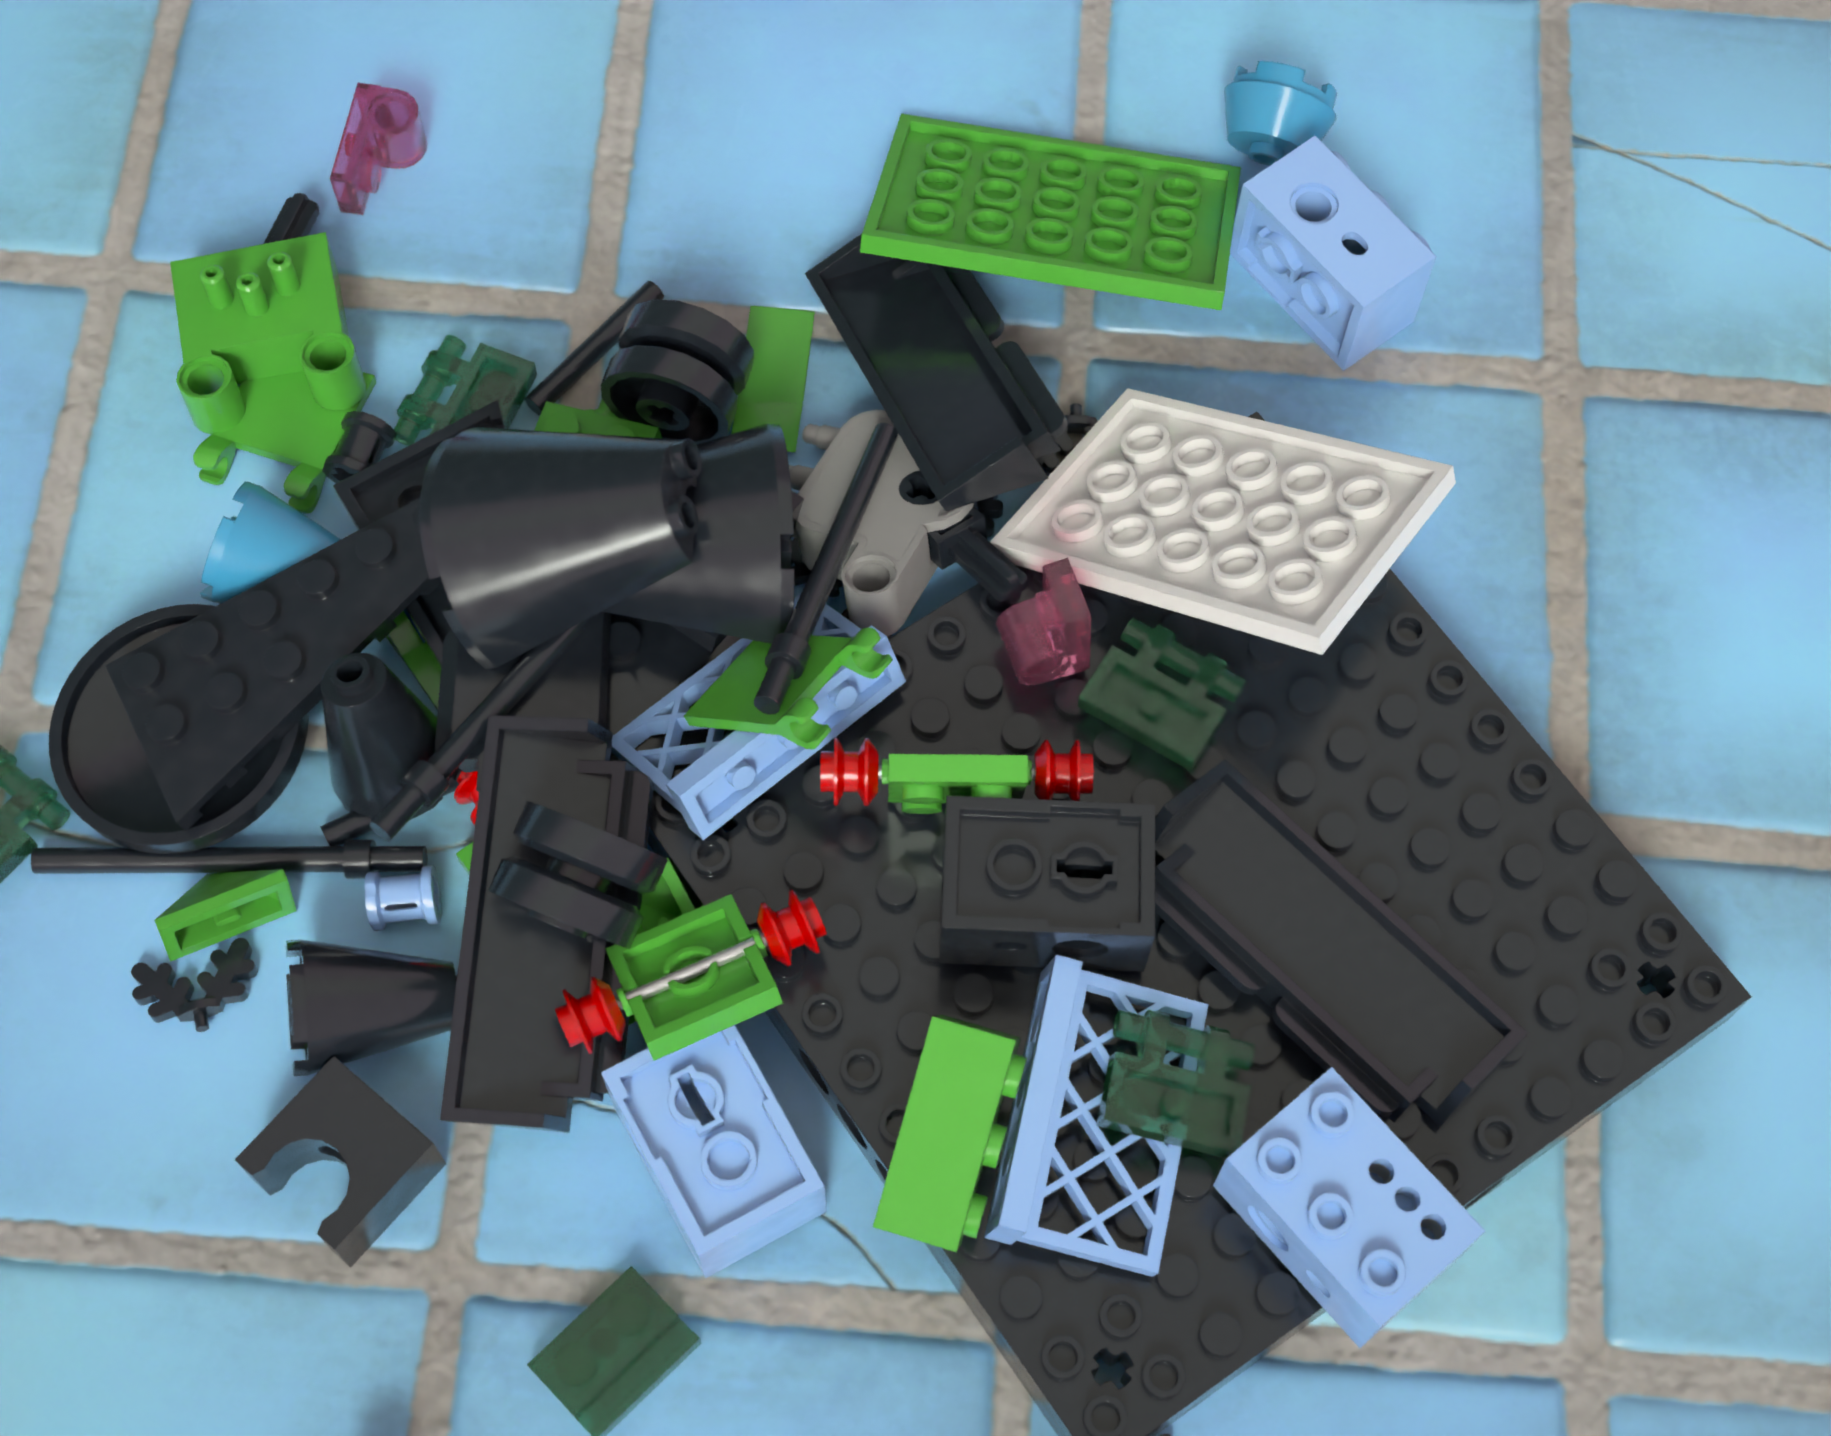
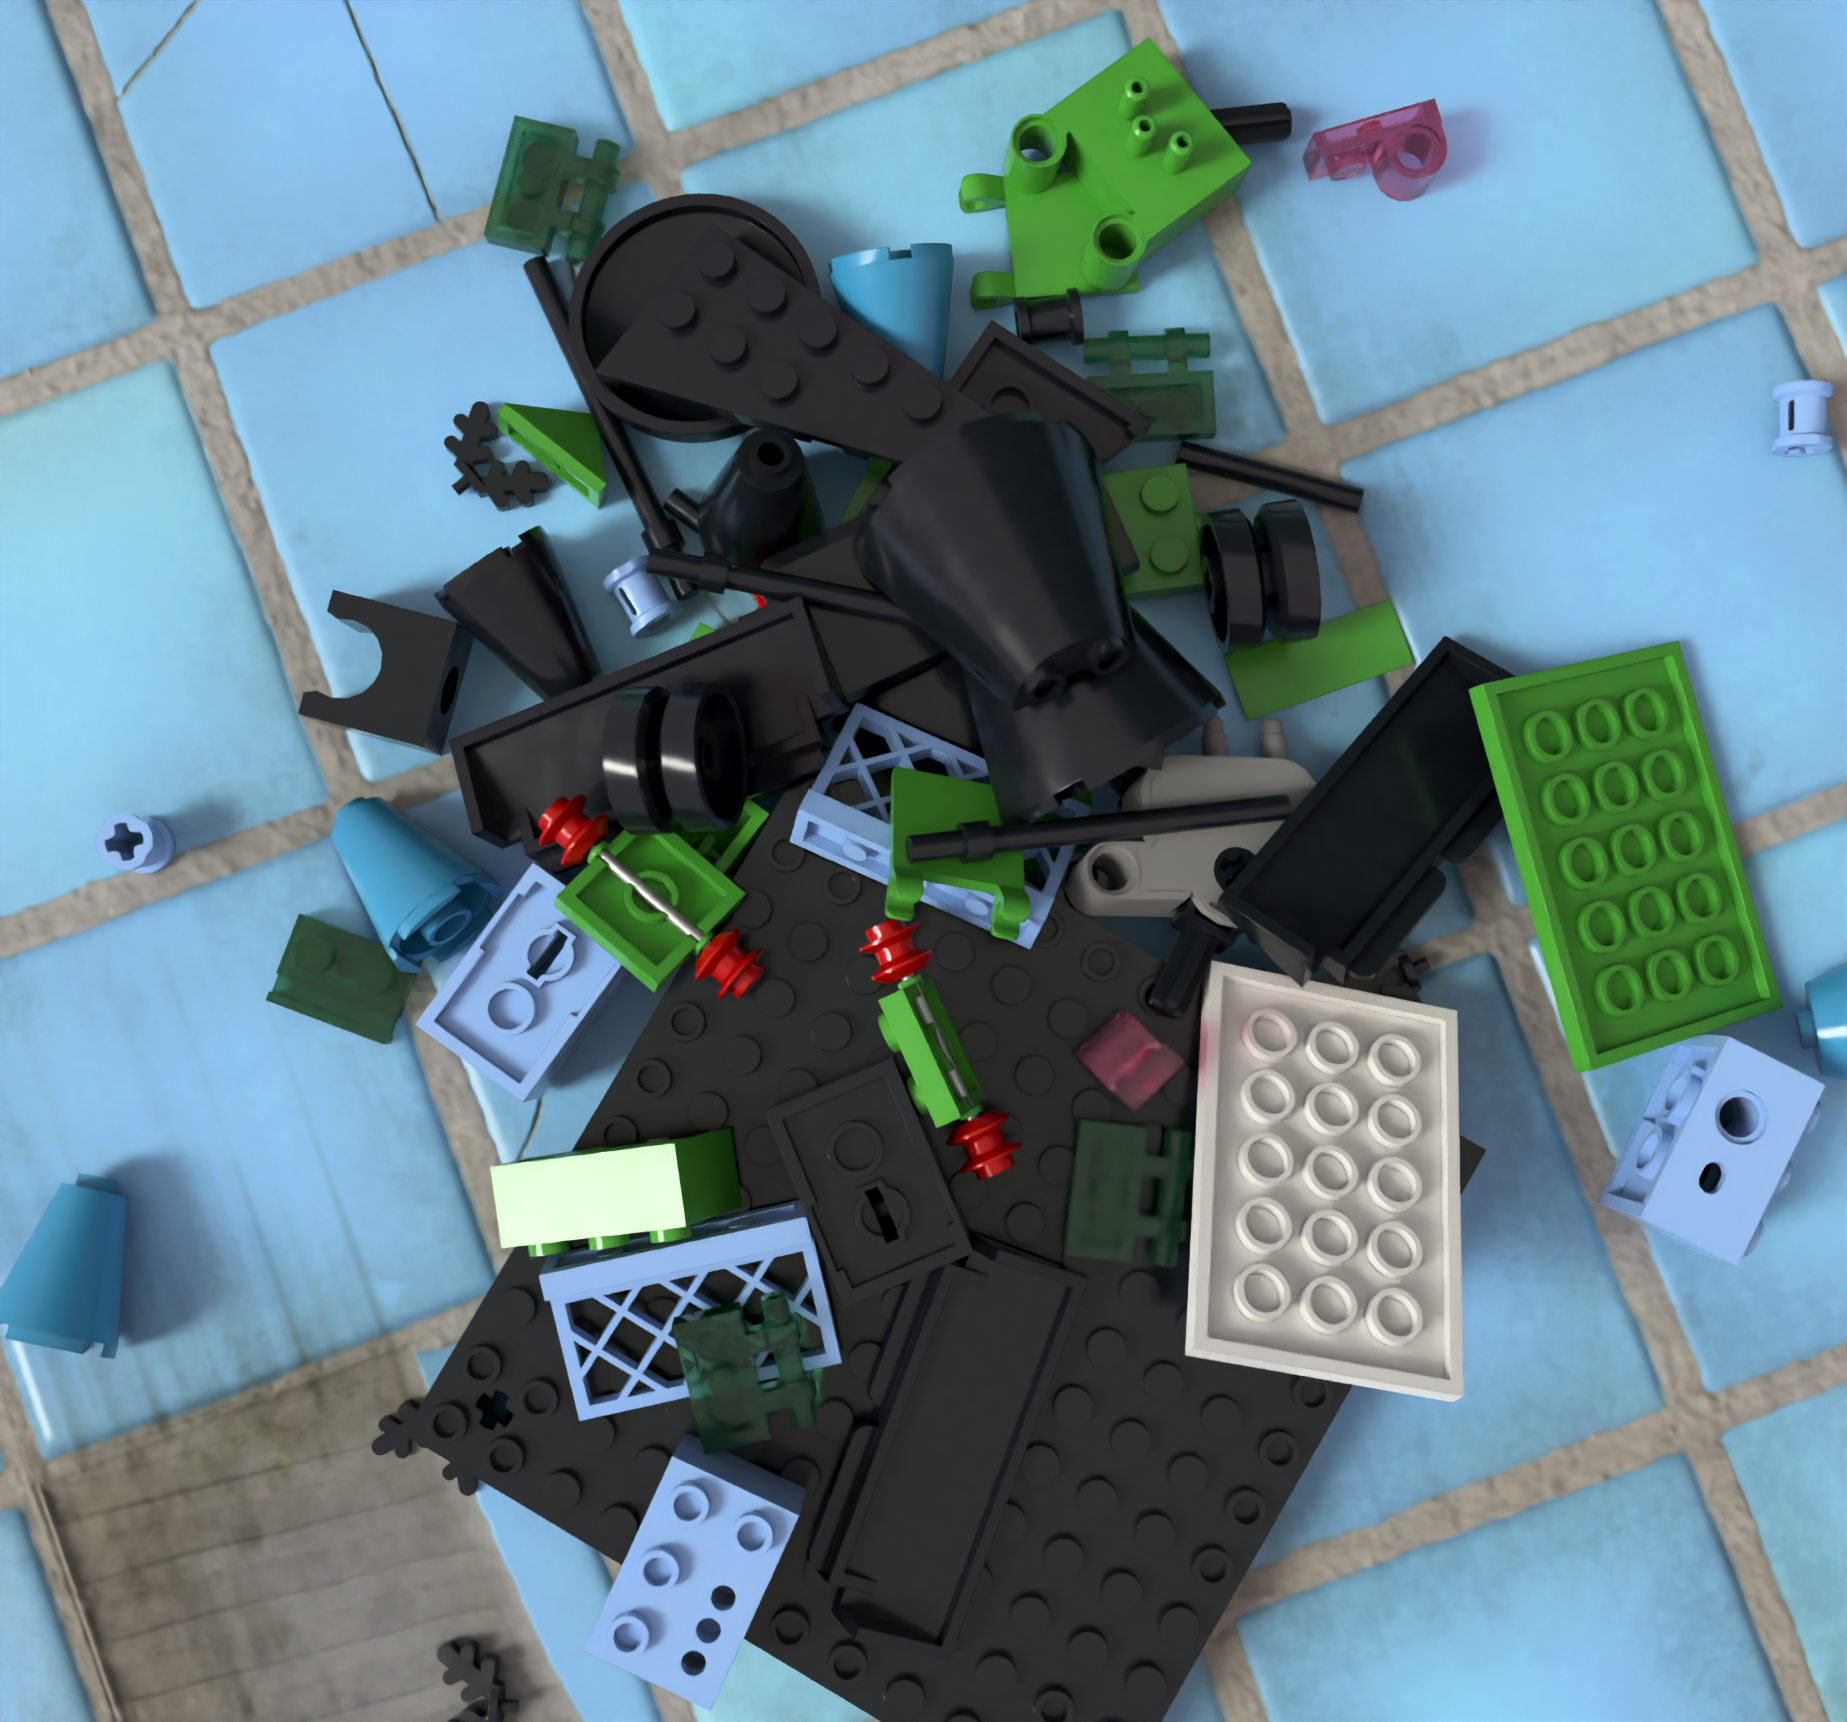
camera: 70 degrees right, 20 degrees up
none -> dark azure cone [331,797,503,973]

